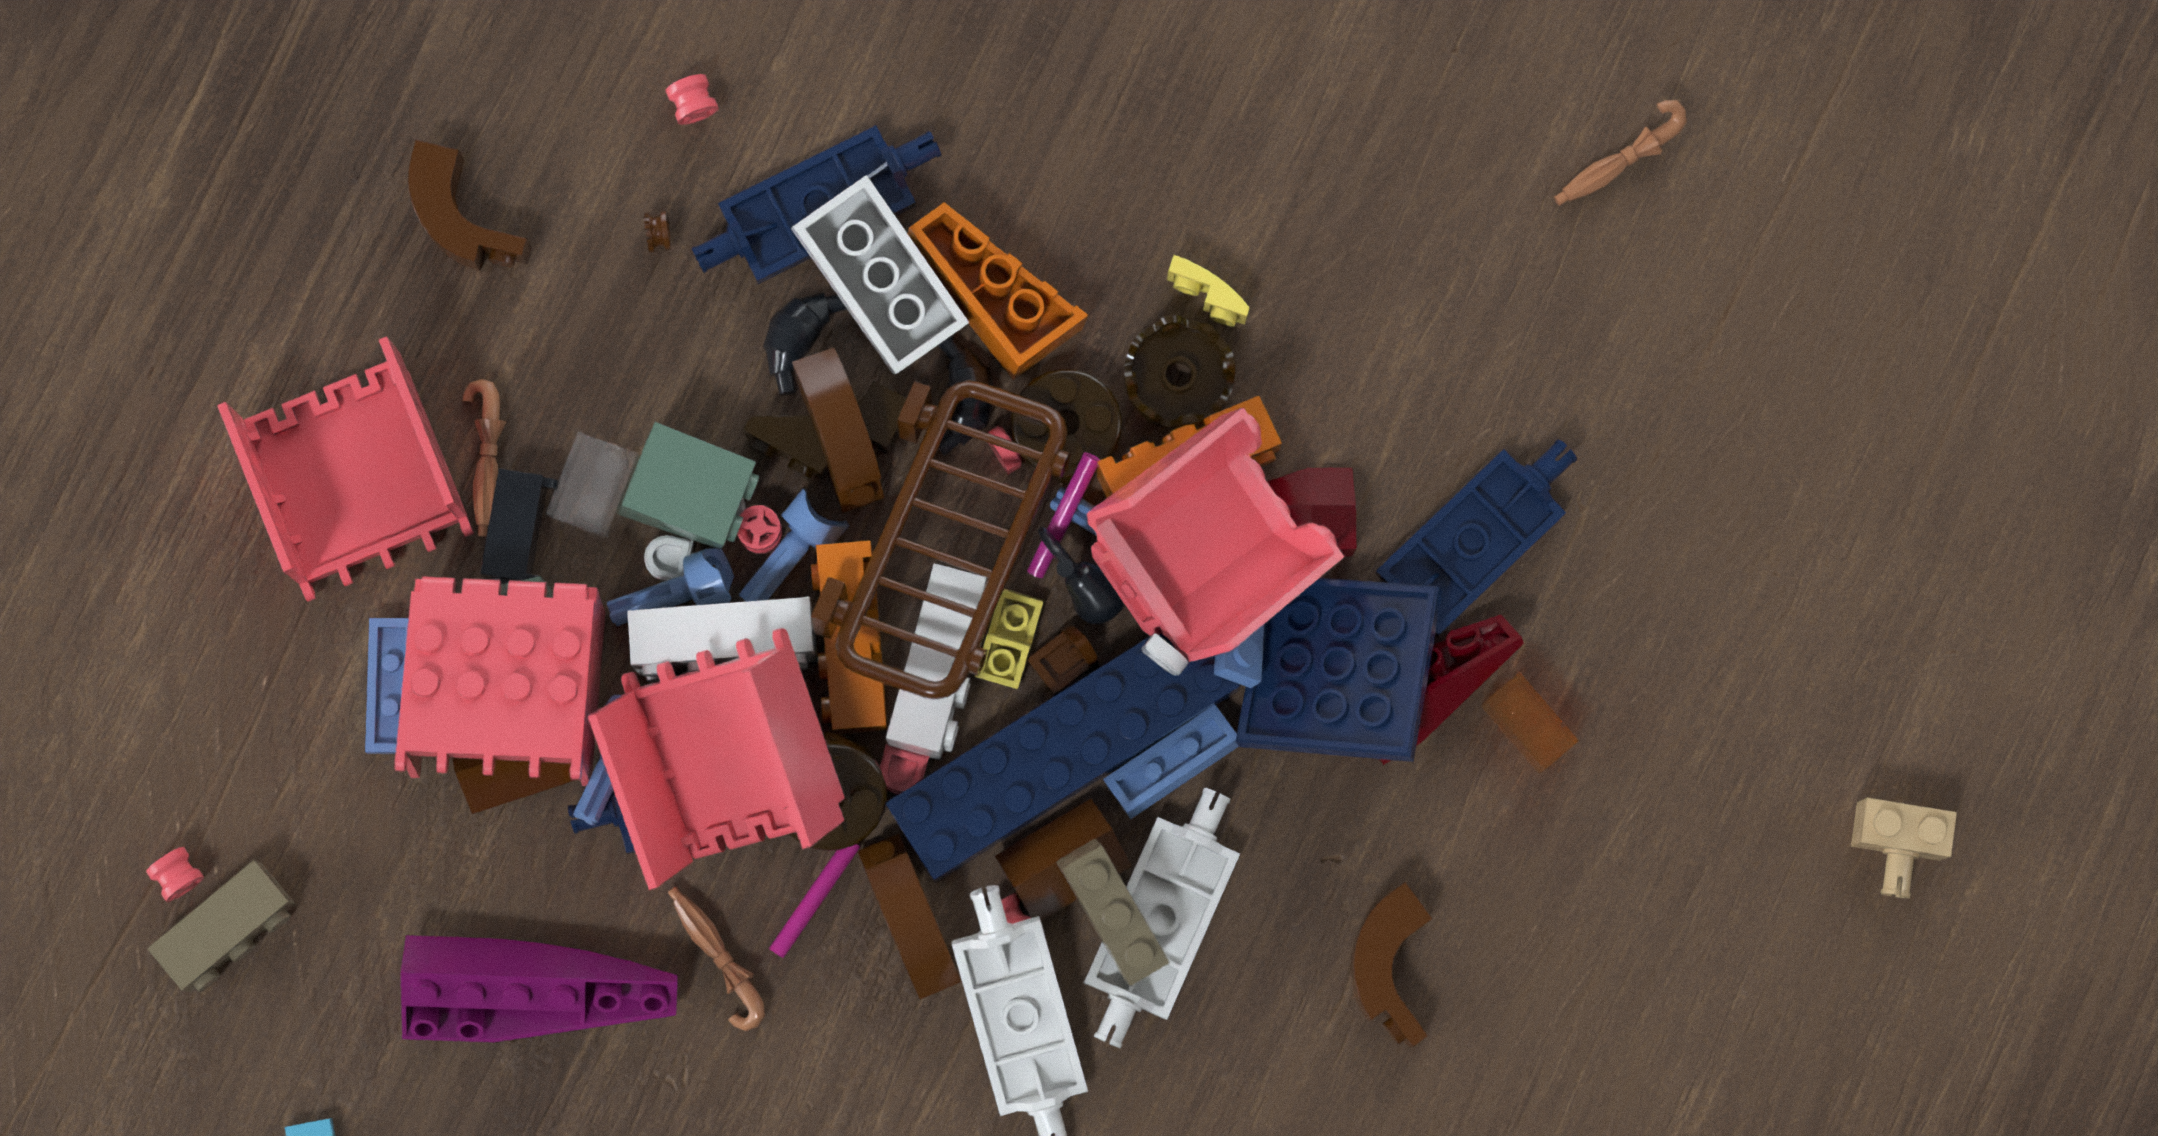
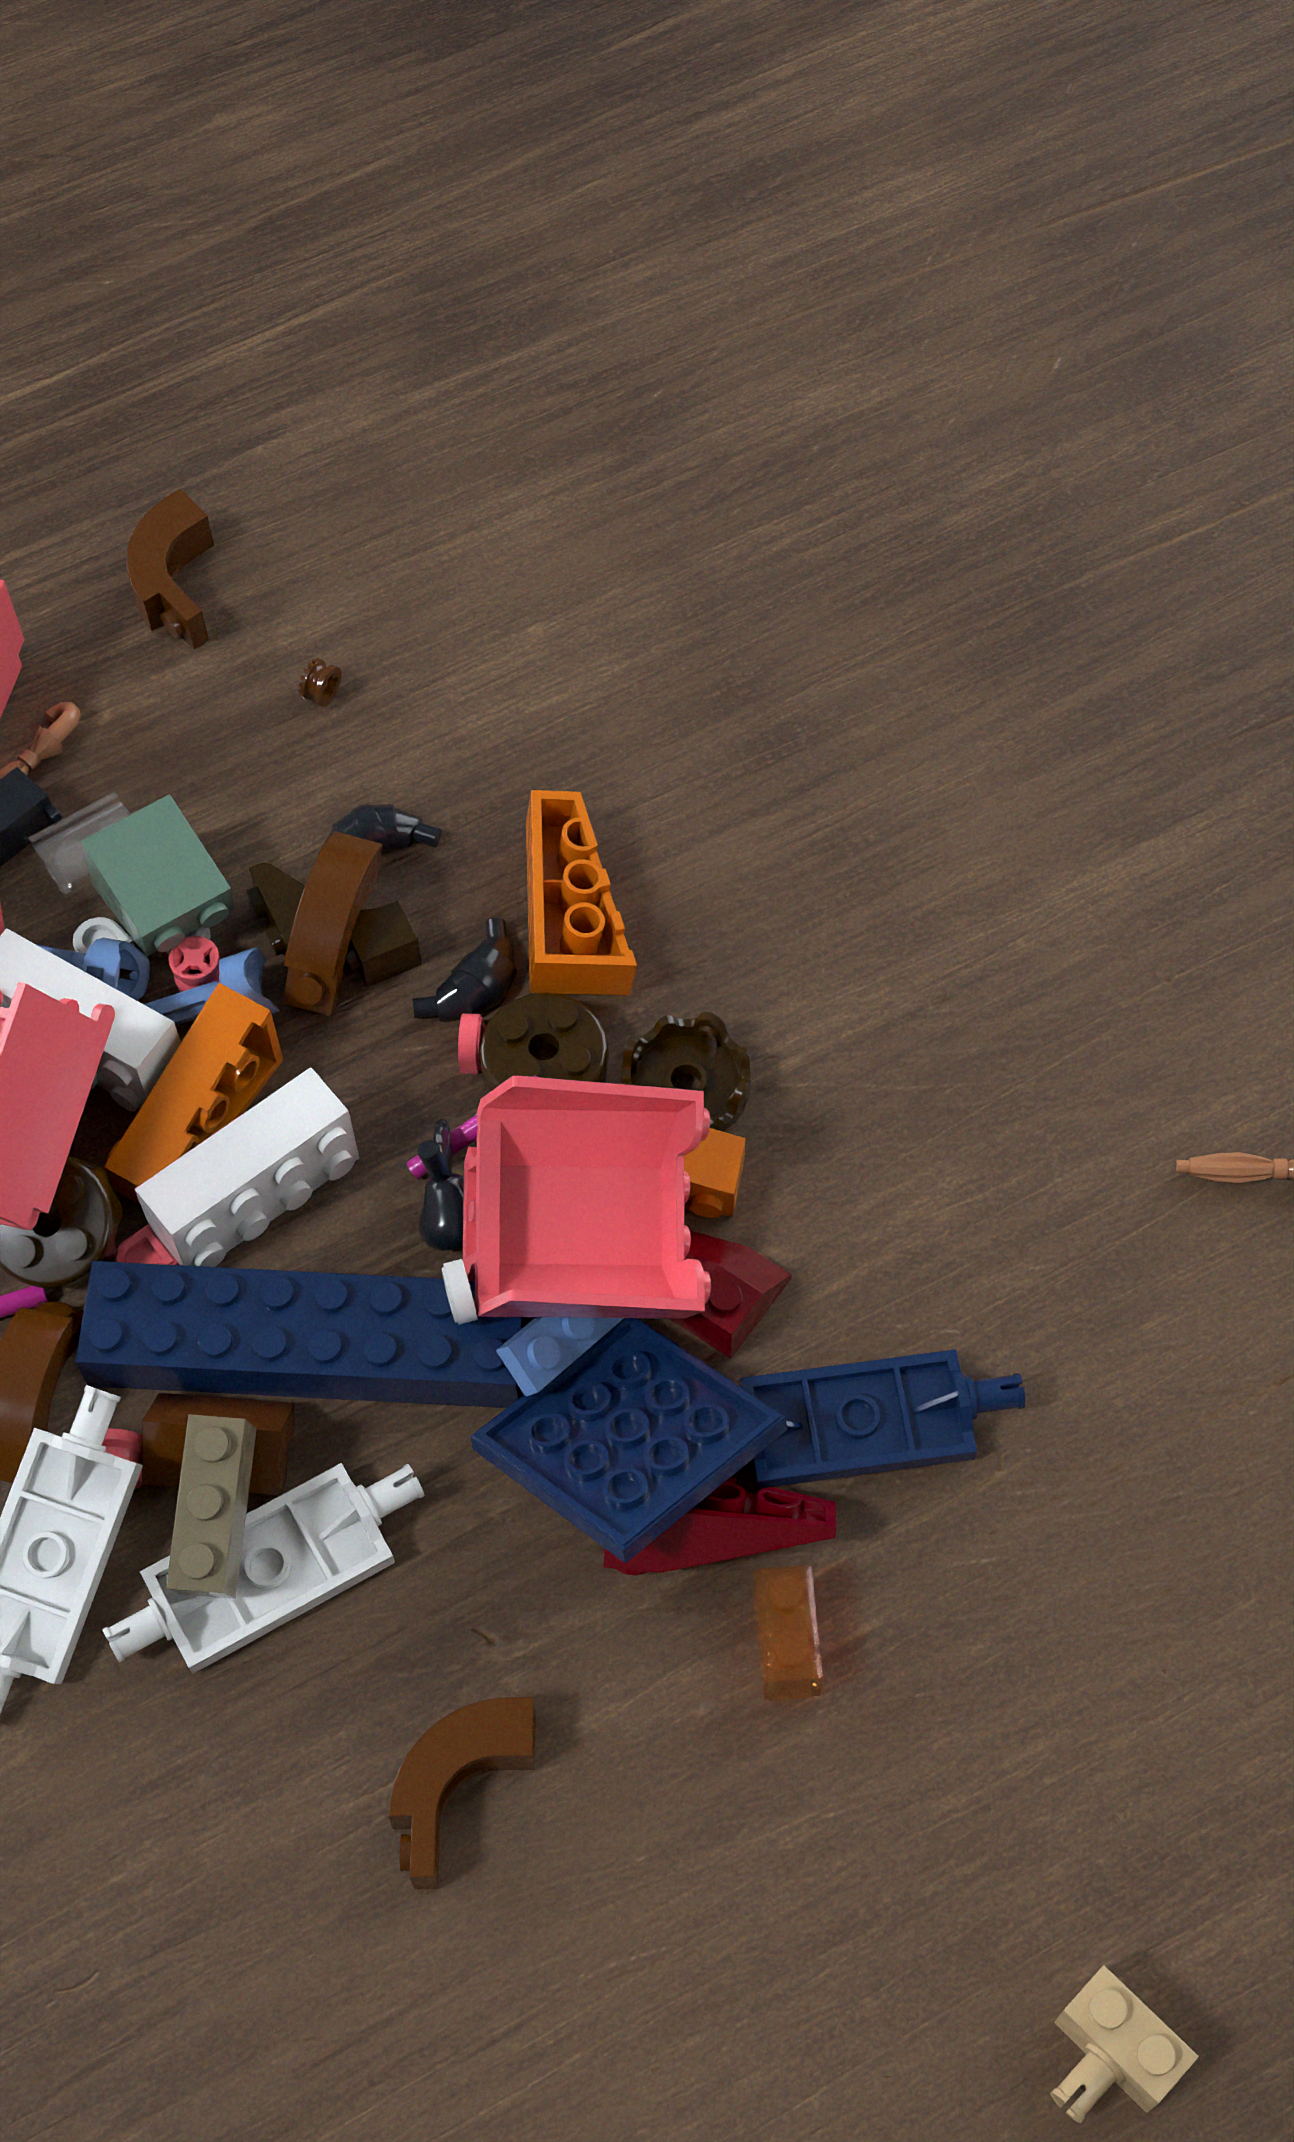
camera: 40 degrees right, 20 degrees down
coral wheel [665,74,719,125] -> none
dark blue plate [691,126,942,284] -> none
white brick [791,175,969,374] -> none
reddish brown bar [811,380,1071,700] -> none
light yellow slope [975,588,1044,689] -> none
reddish brown tile [1027,624,1100,696] -> none
medium blue plate [1103,705,1239,819] -> none
light yellow slope [1167,255,1250,326] -> none

